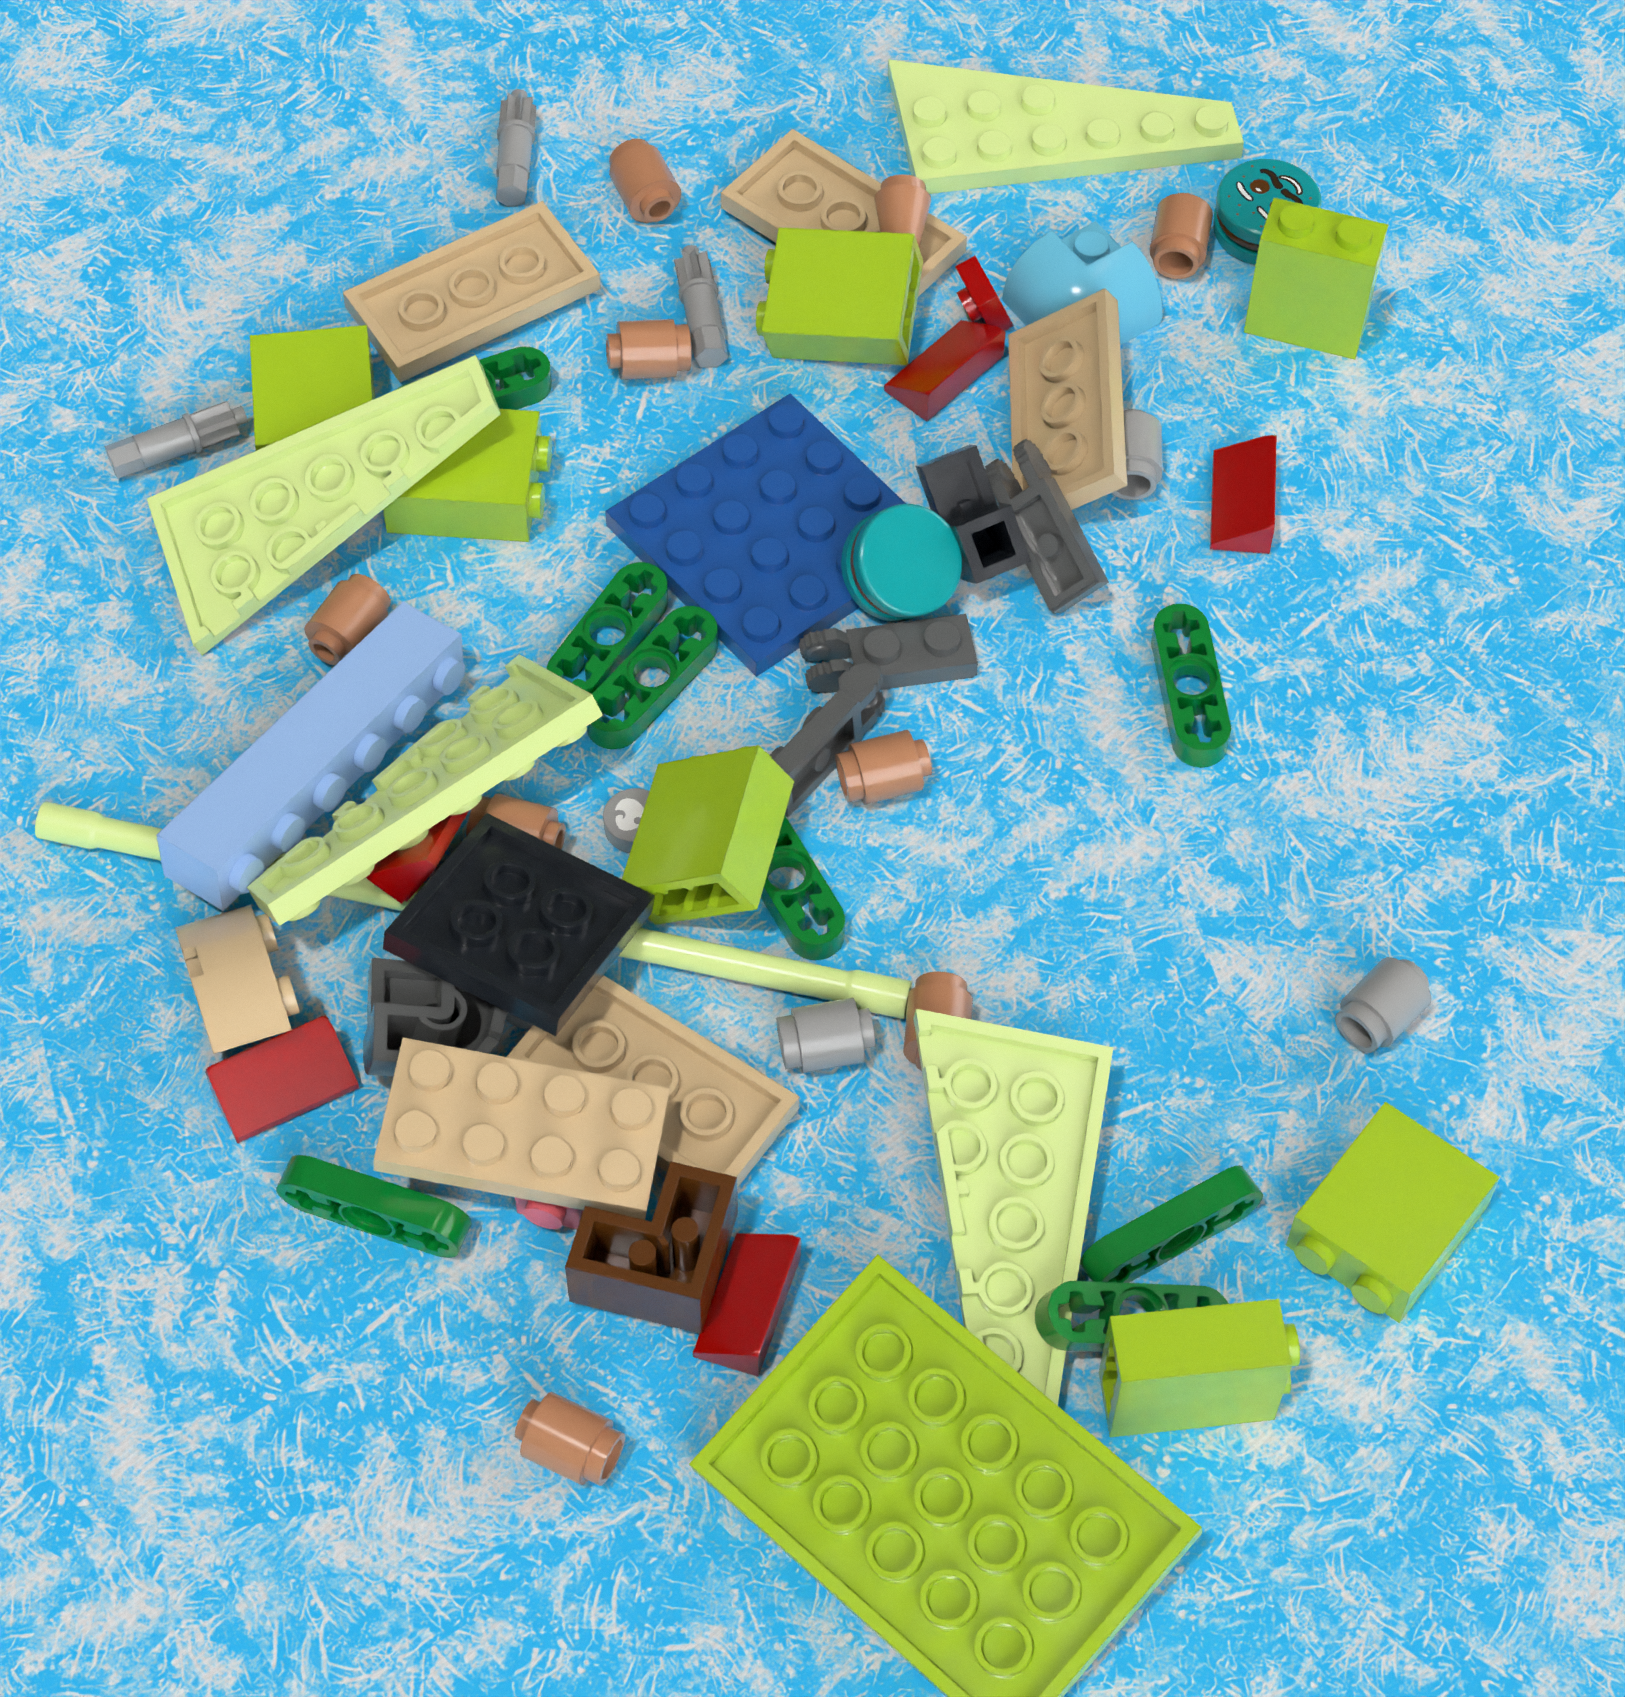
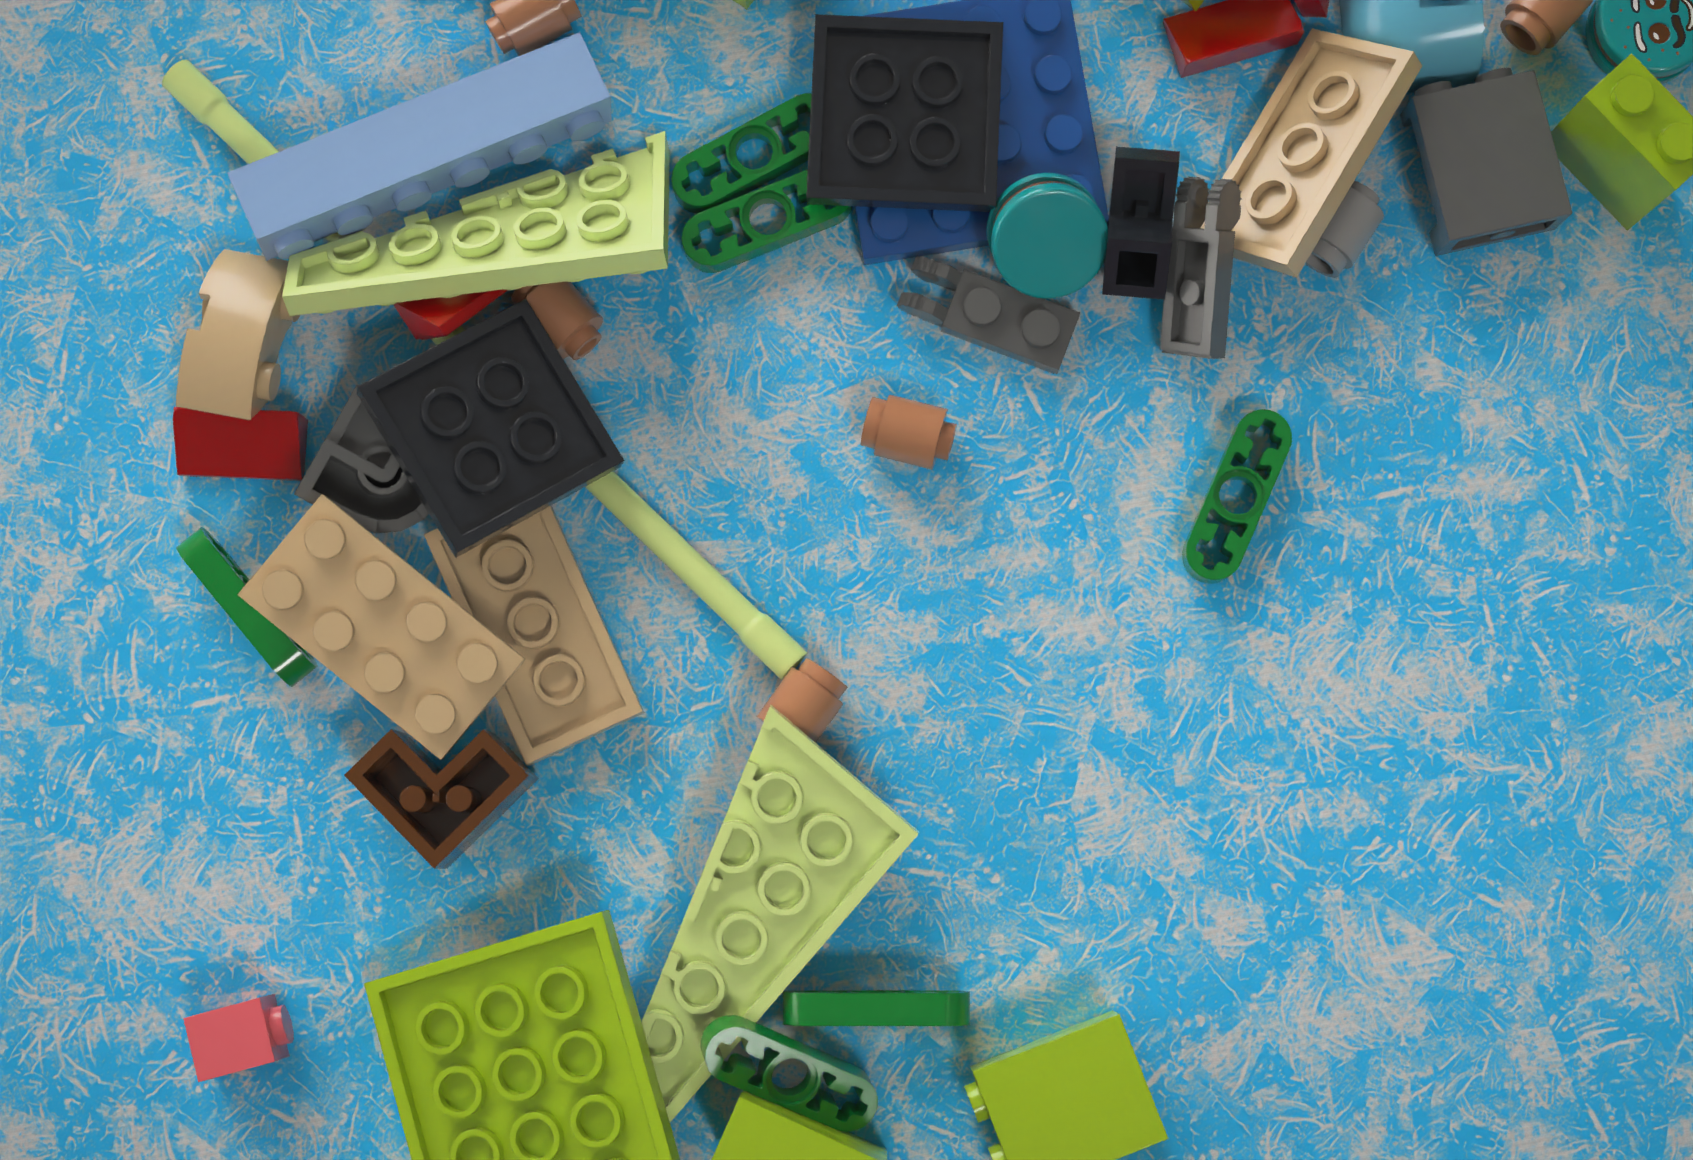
camera: 35 degrees right, 25 degrees up
nougat brick [515,1392,625,1486] -> none
light grey tile [603,788,649,853] -> none
lime brick [622,745,794,925] -> none
red slope [693,1233,801,1377] -> none
green beam [761,815,845,960] -> none
dark grey hinge [770,661,885,817] -> none
light grey brick [776,997,876,1073] -> none
red slope [1210,435,1277,554] -> none
light grey brick [1335,957,1431,1053] -> none
none -> coral brick [183,994,294,1082]
none -> black plate [806,14,1003,212]
none -> dark grey panel [1400,68,1572,256]

